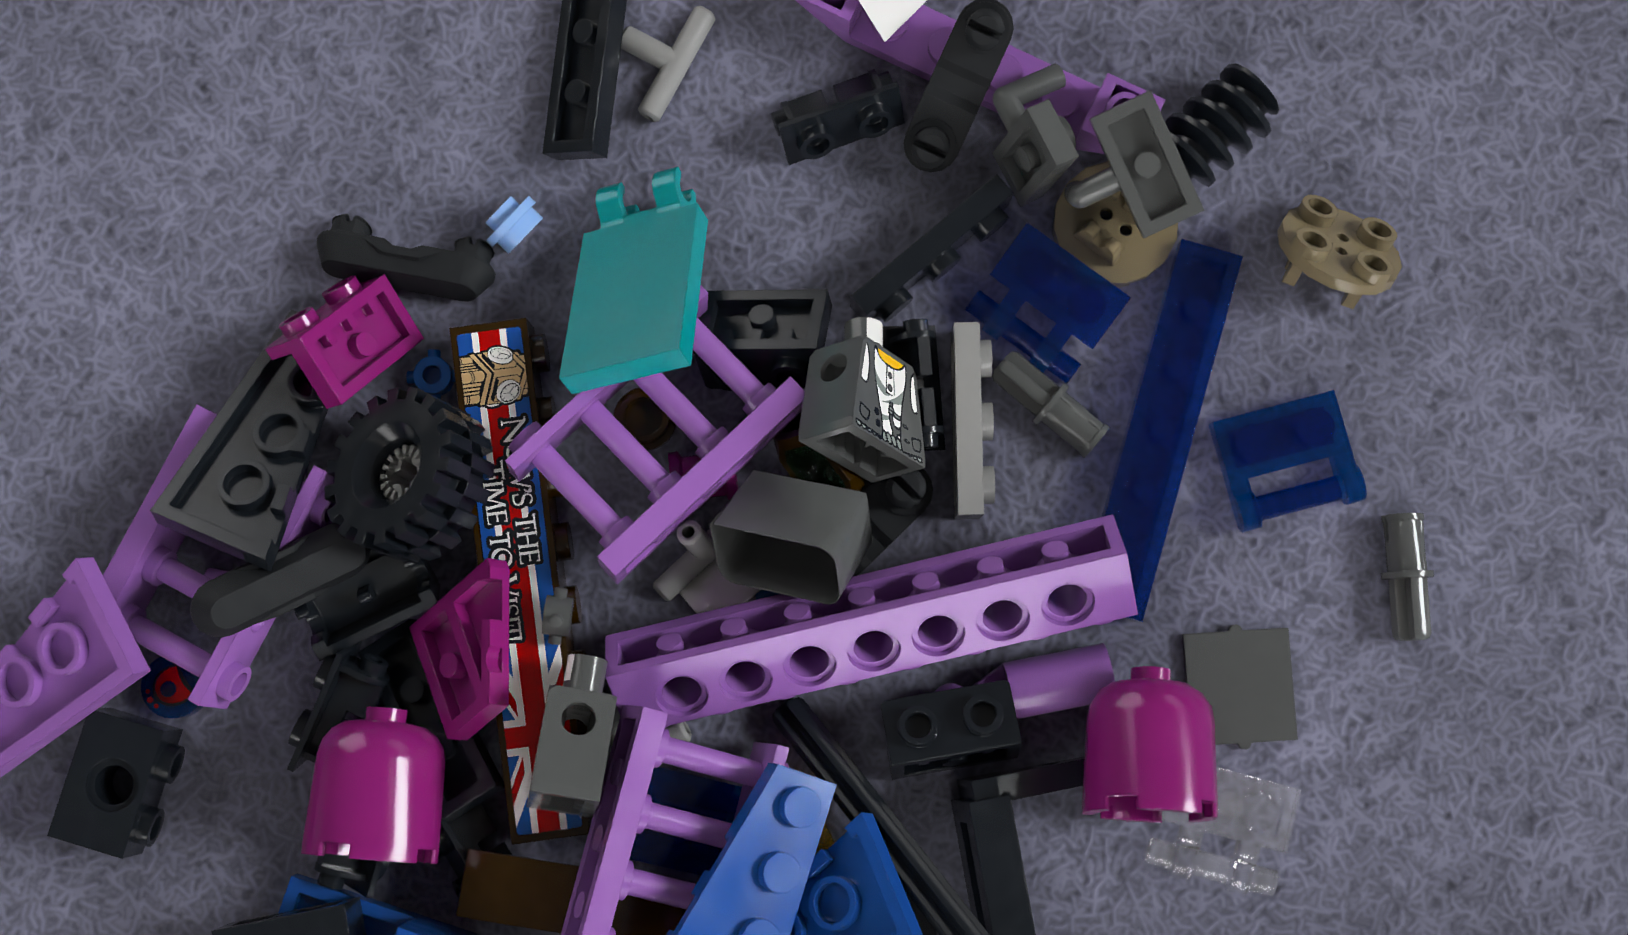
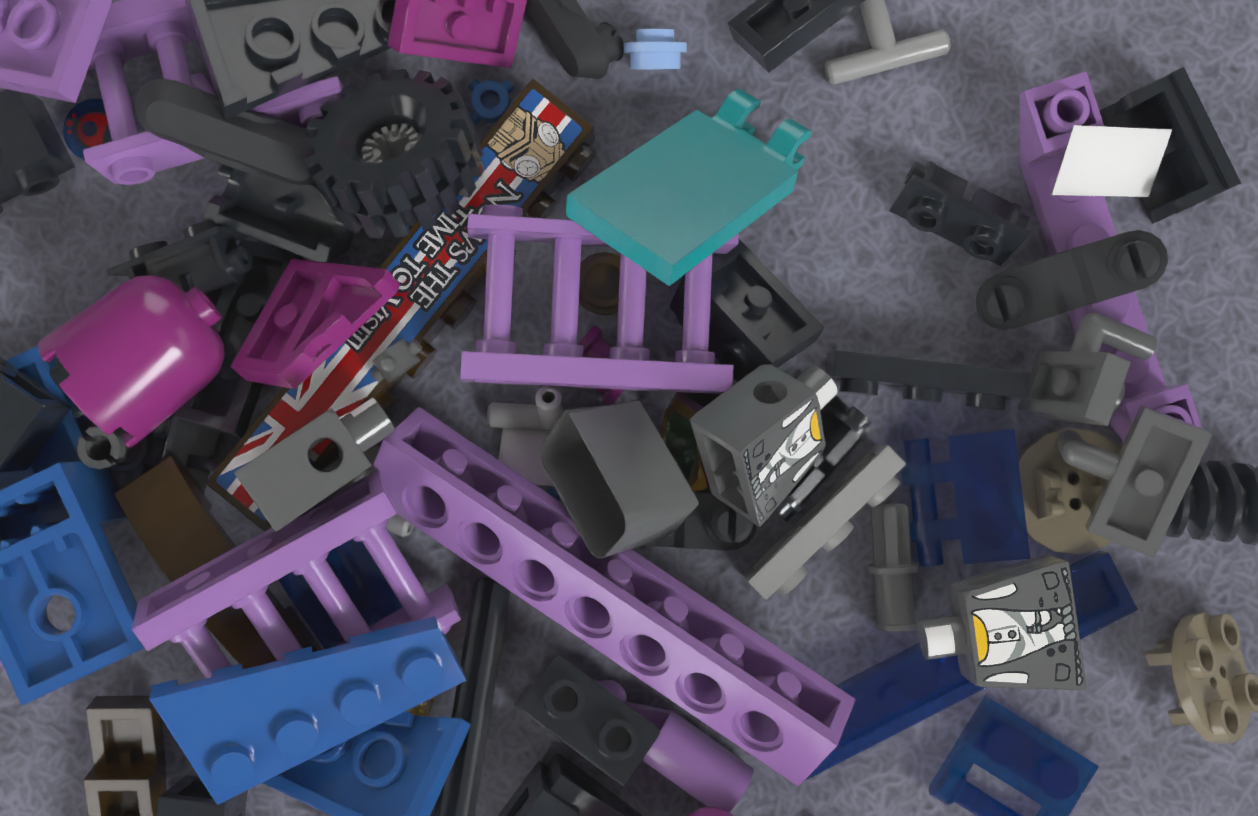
camera: 45 degrees right, 5 degrees up
none -> dark grey pin [77,426,149,472]
none -> torso [918,555,1087,690]

